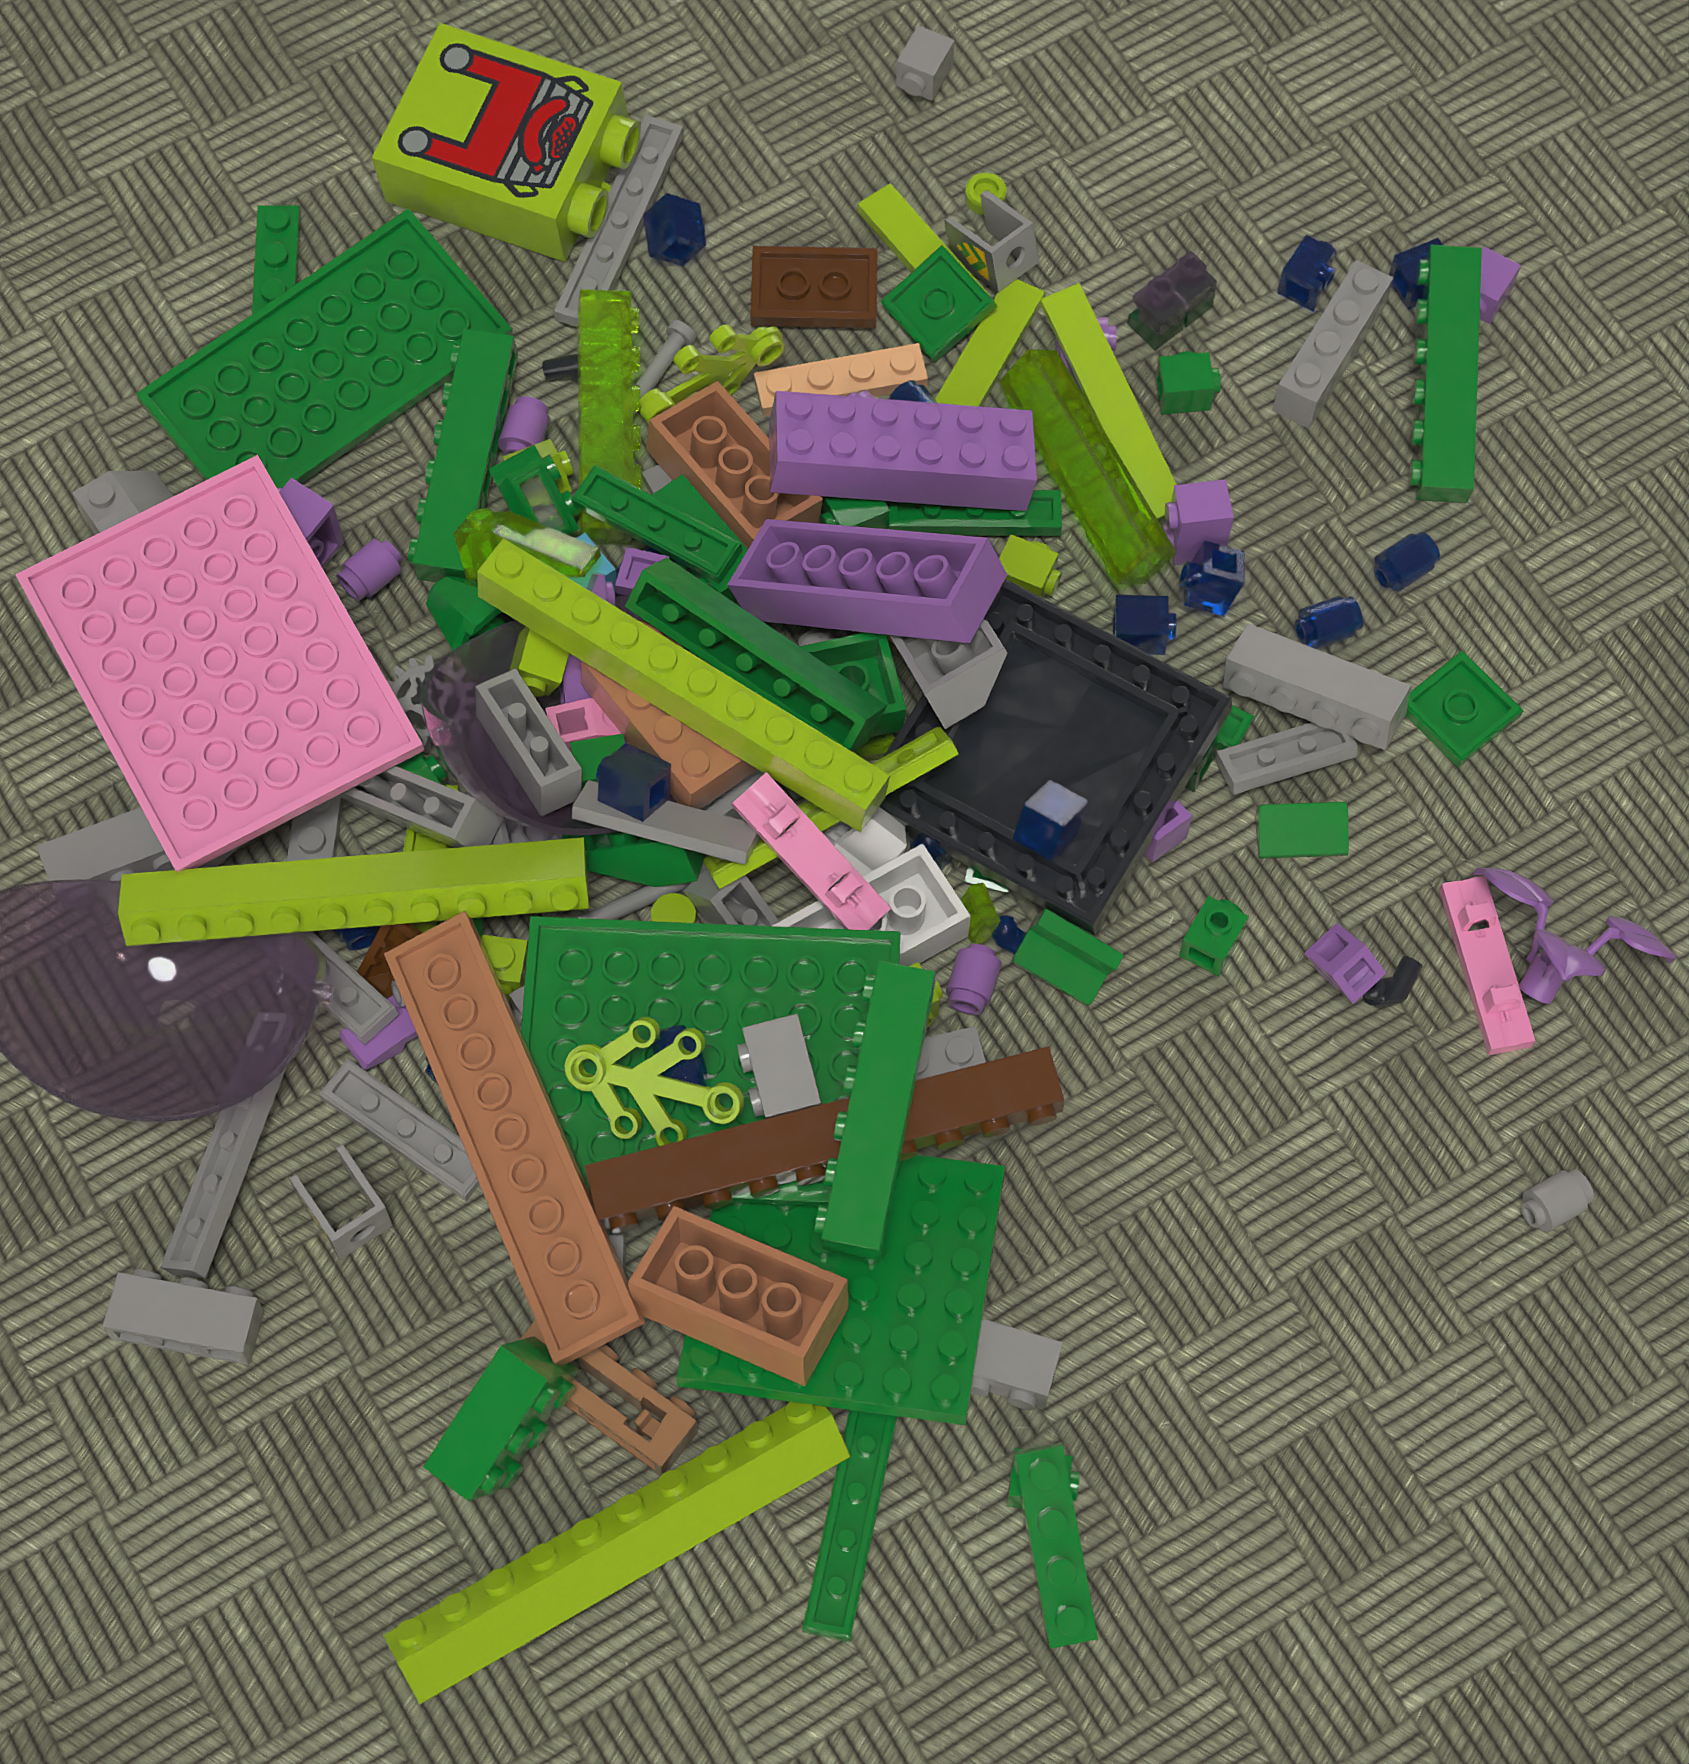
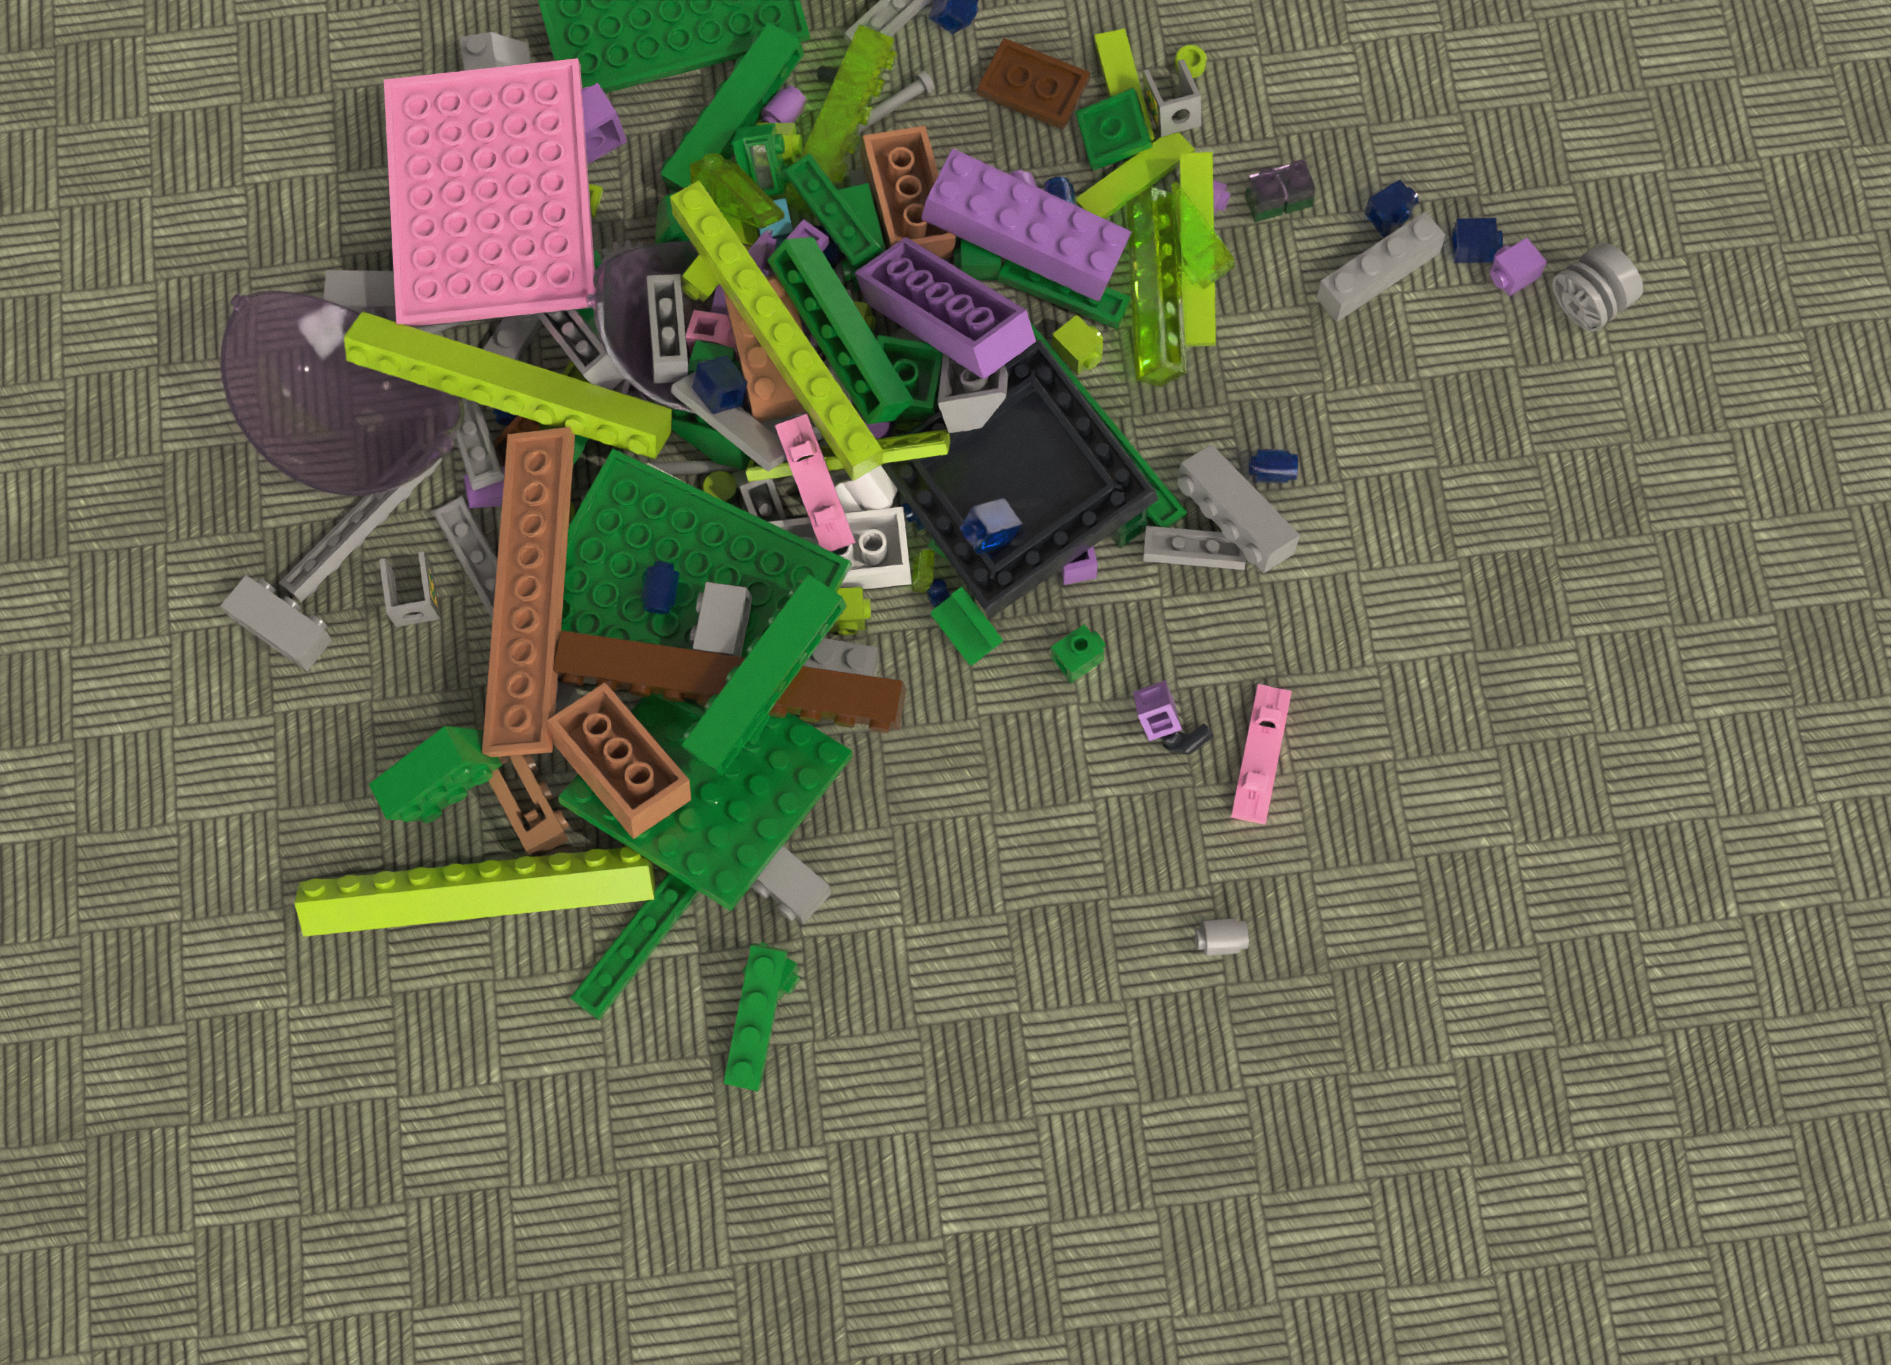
camera: 30 degrees right, 5 degrees up
medium lavender brick [336,539,402,602] -> none
lime brick [481,935,528,1001] -> none
lime plant [565,1017,744,1146] -> none
lime plant [639,324,785,425] -> none
light nougat plate [754,343,928,417] -> none
medium lavender brick [946,944,1002,1015] -> none
clear blue brick [1113,594,1177,655] -> none
green brick [1155,351,1221,415] -> none
medium lavender brick [1161,479,1234,566] -> none
clear blue brick [1179,540,1245,616] -> none
green slope [1255,802,1349,859] -> none
clear blue brick [1374,532,1440,592] -> none
green tile [1405,650,1524,768] -> none
green brick [1409,244,1482,503] -> none
medium lavender plant [1473,868,1677,1004] -> none
none -> clear neon green slope [1171,181,1235,290]
none -> light grey wheel [1552,242,1643,332]

